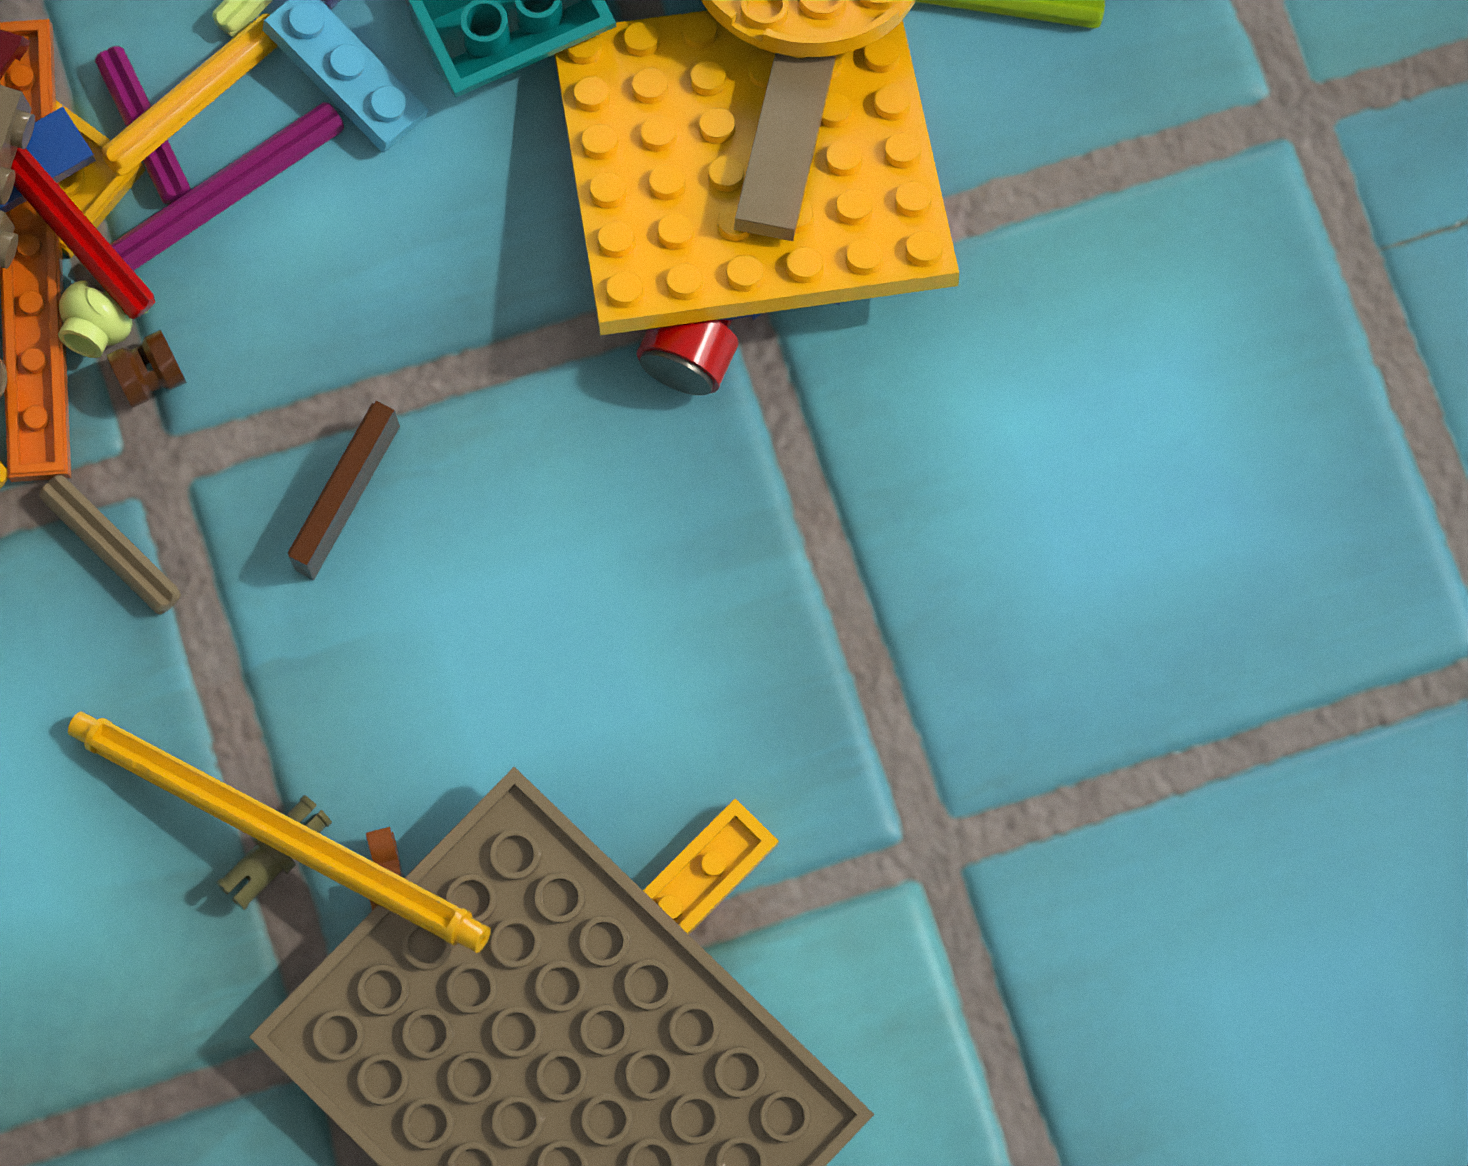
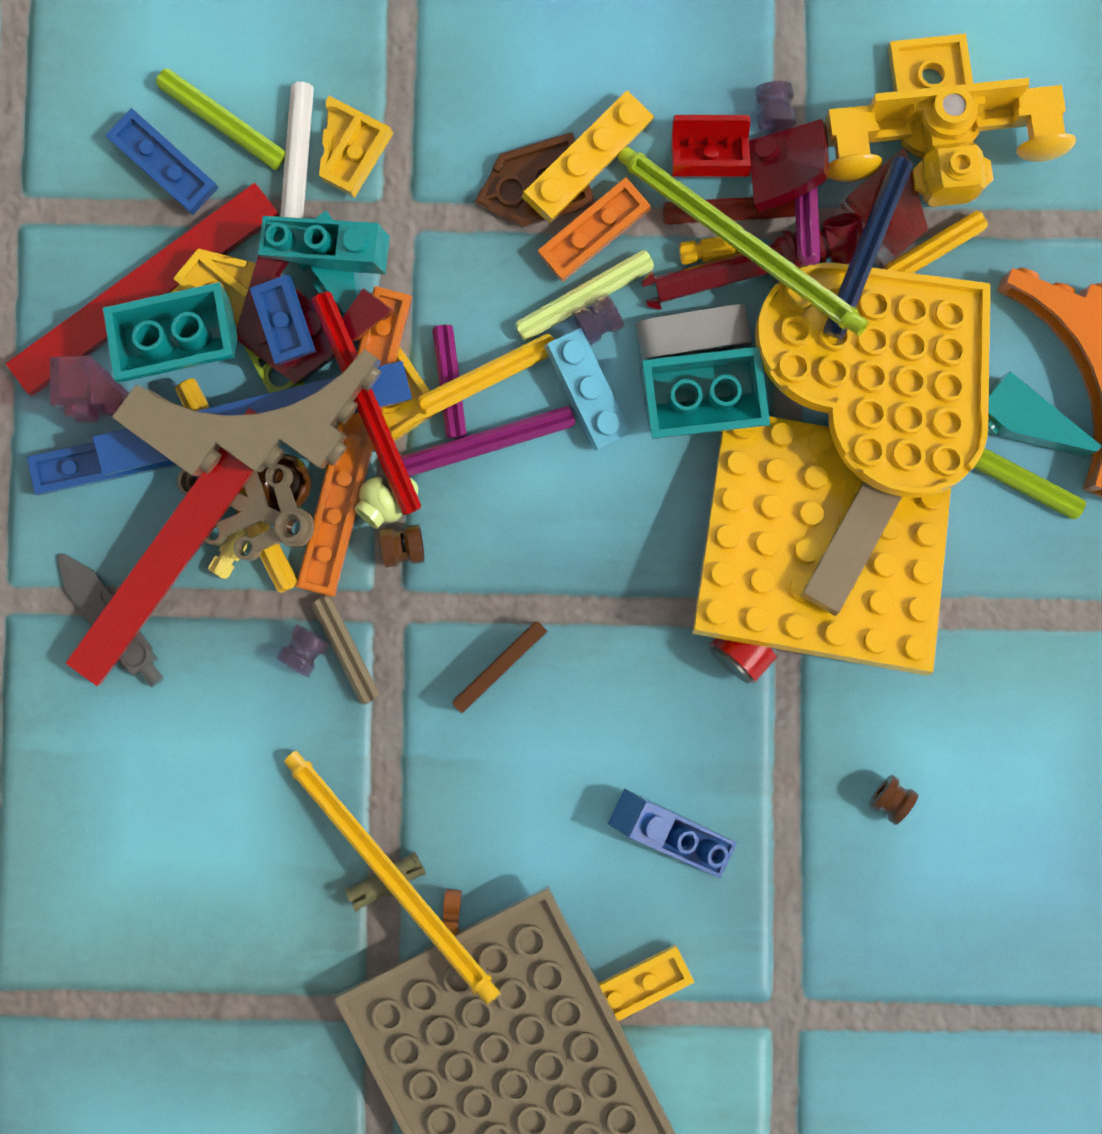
camera: 20 degrees right, 10 degrees up
none -> clear purple wheel [276,624,330,677]
none -> blue slope [608,788,737,878]
none -> reddish brown wheel [869,775,918,825]

